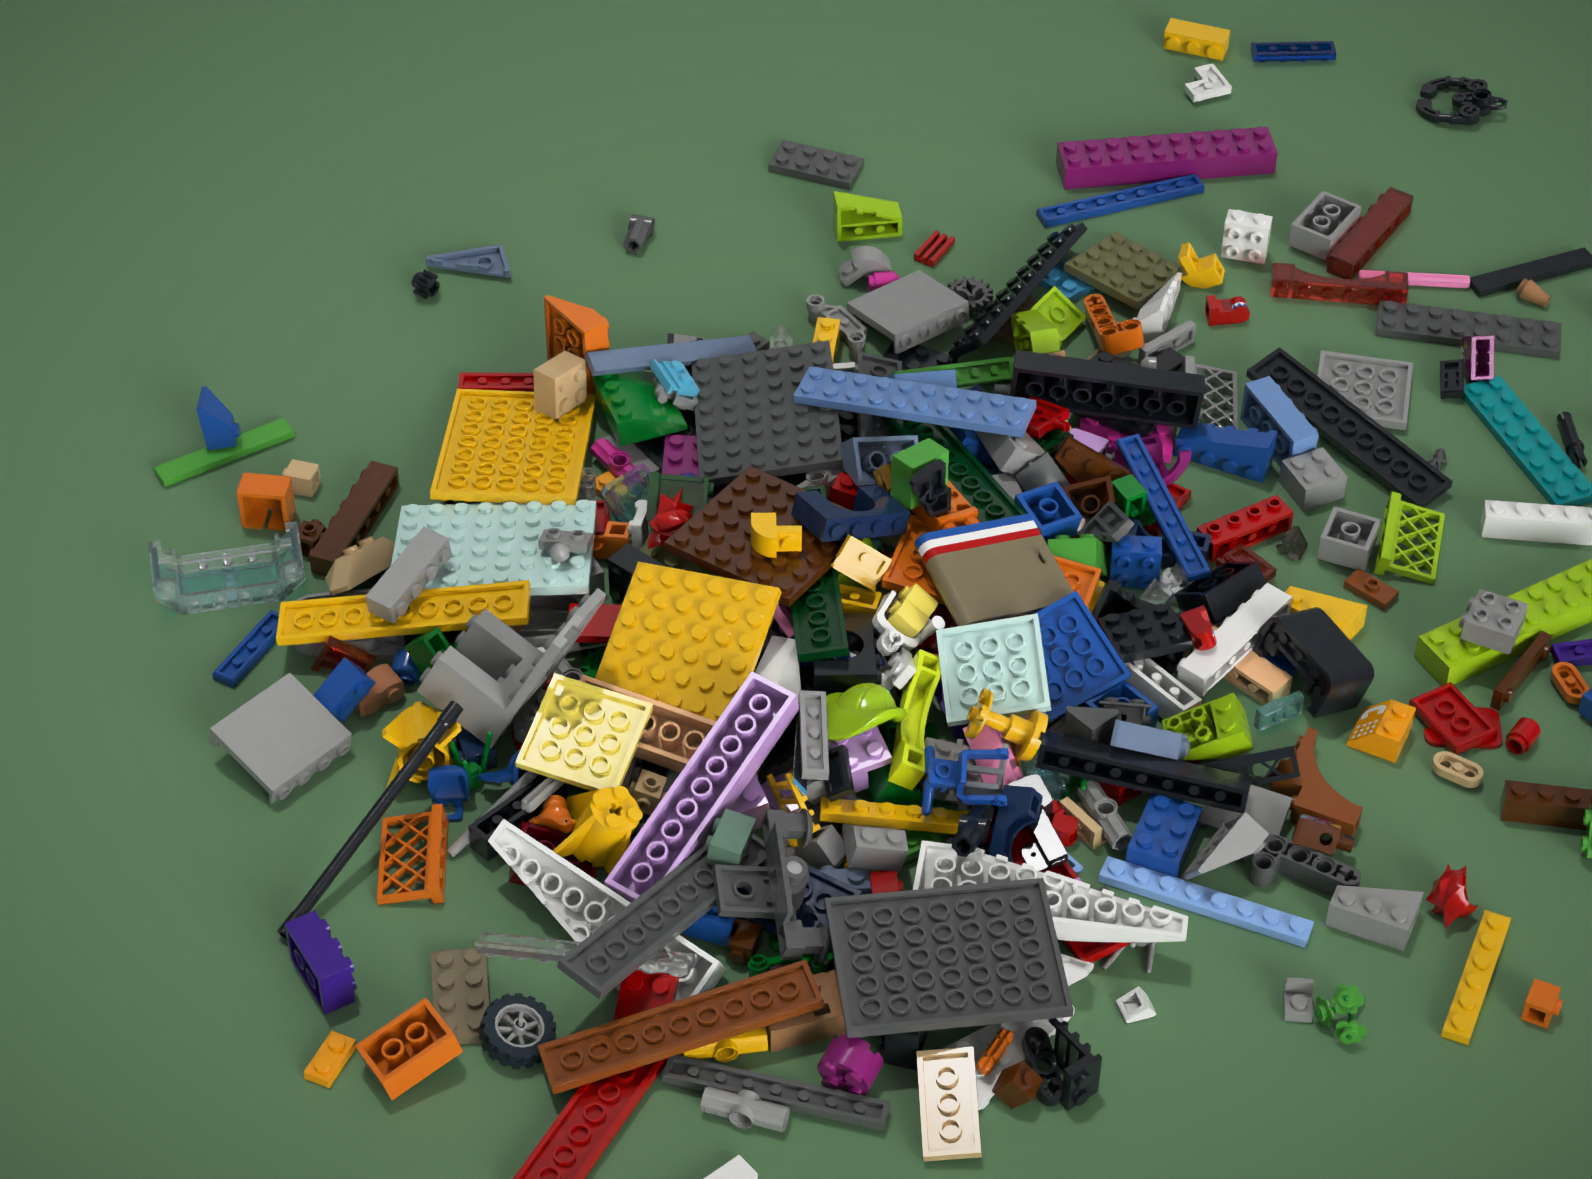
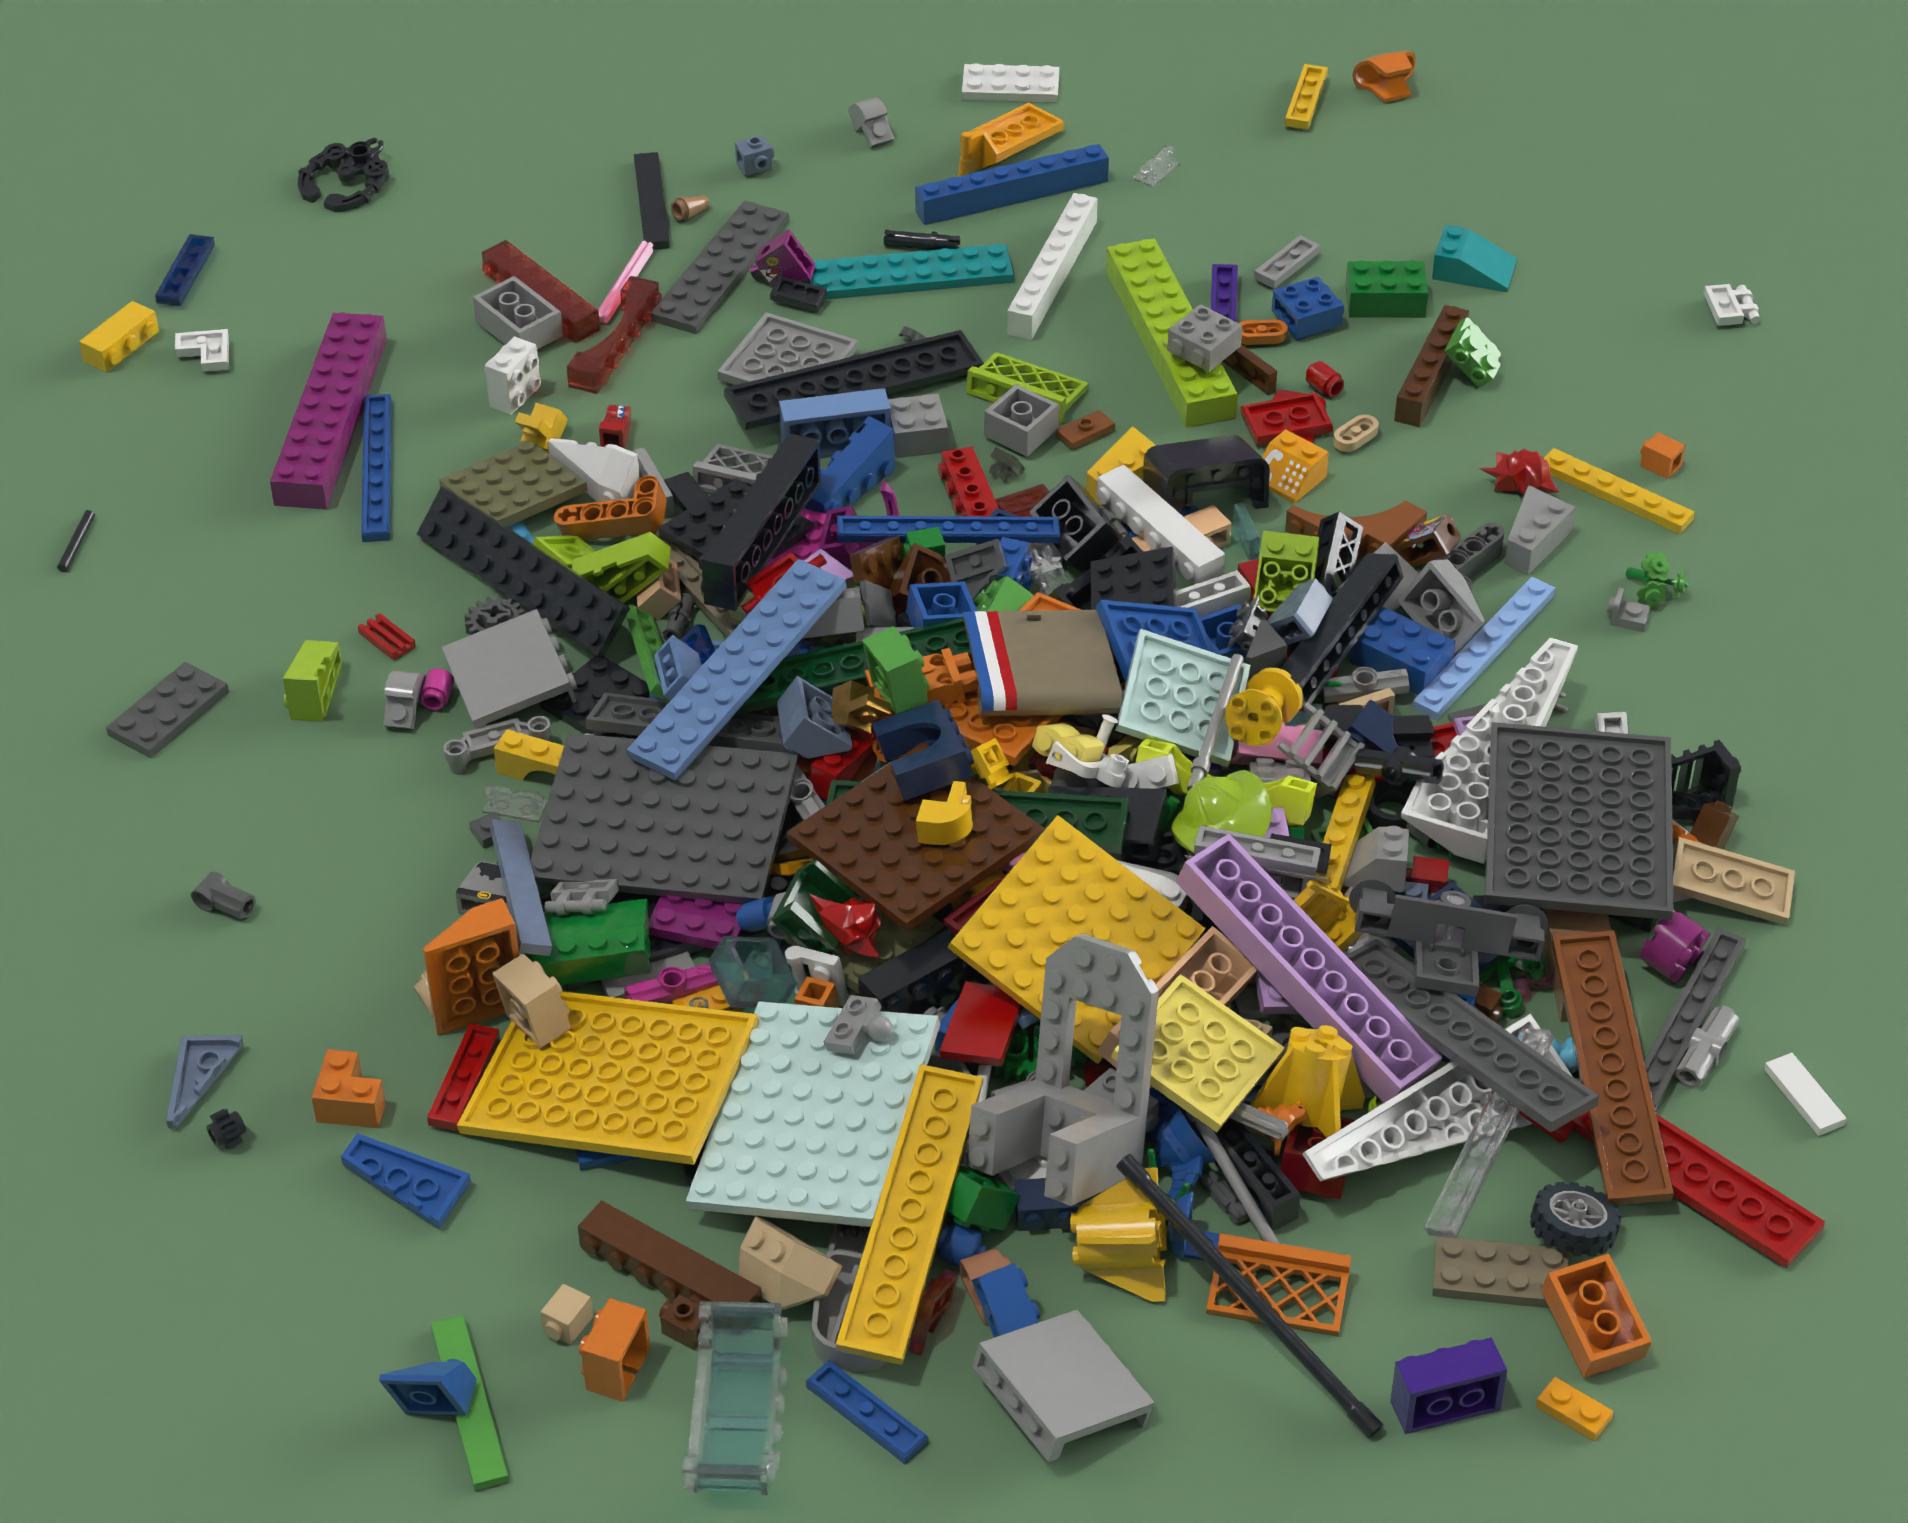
camera: 75 degrees left, 0 degrees up
light grey brick [365,527,452,624] -> none
medium azure plate [650,359,700,397] -> none
sand green brick [704,809,756,866] -> none
black slope [910,459,951,518] -> none
blue piece [921,745,1009,816] -> none
light grey hinge [1140,357,1157,369] -> none
red leg [1180,605,1217,651] -> none
none -> black bar [57,510,95,572]
none -> orange brick [312,1049,386,1128]
none -> blue wing [341,1133,471,1229]
none -> light grey bar [1187,654,1244,791]

